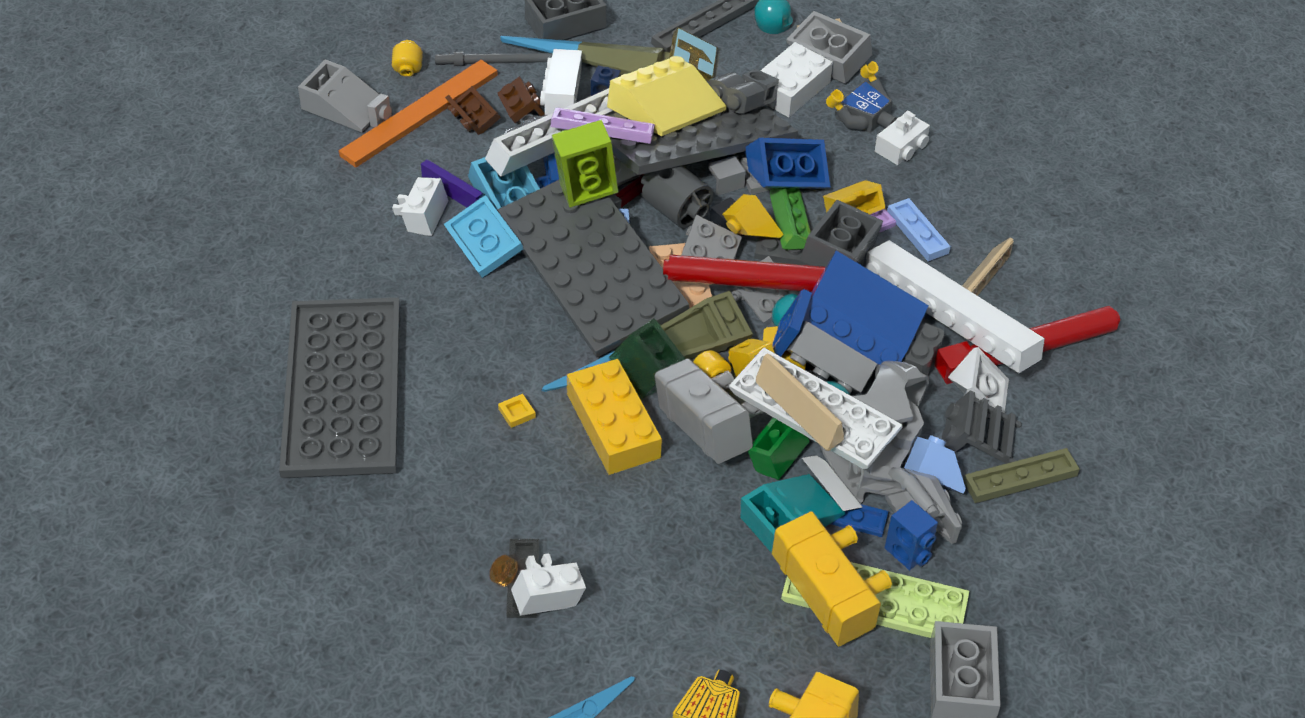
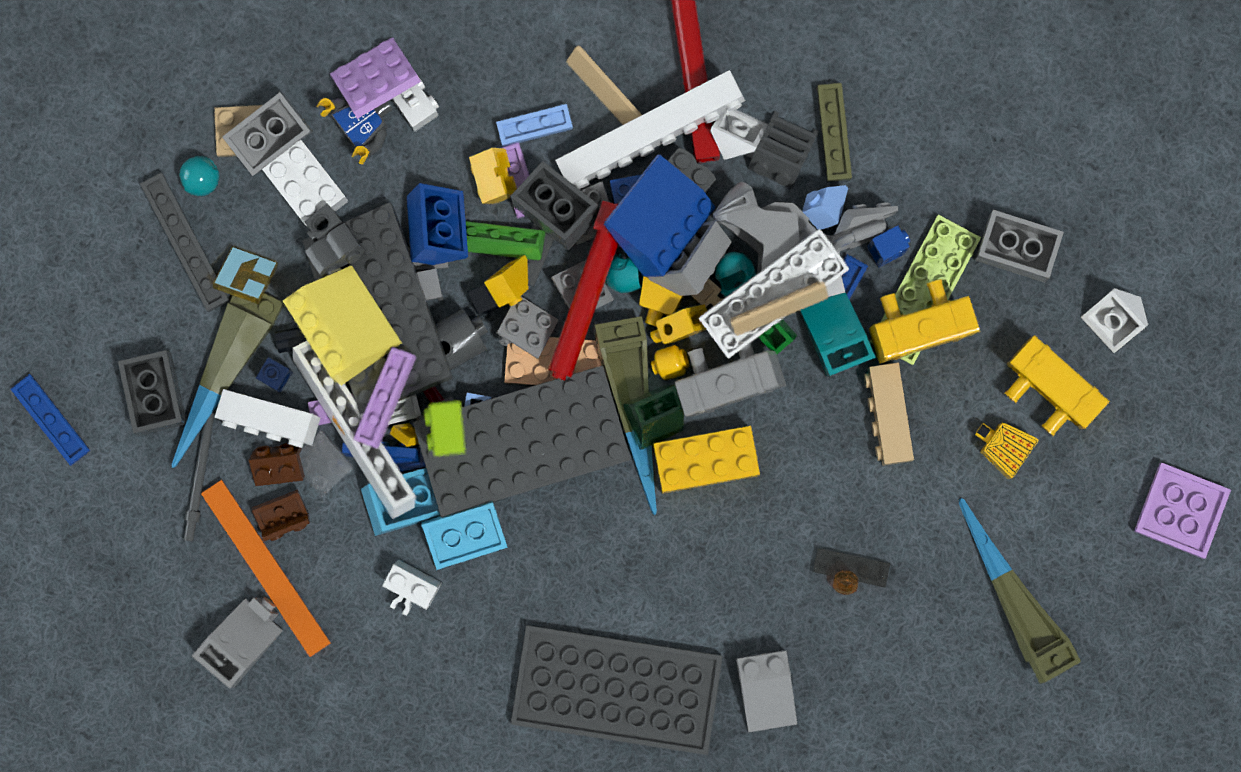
camera: 75 degrees left, 35 degrees up
yellow head [391,40,423,76] -> none
dark purple tile [421,159,483,207] -> none
yellow tile [498,394,536,428] -> none
white brick [511,553,586,615] -> none
blue tile [772,289,812,357] -> none
none -> lavender plate [330,38,421,119]
none -> light grey slope [736,650,797,732]
none -> tan brick [864,363,914,466]

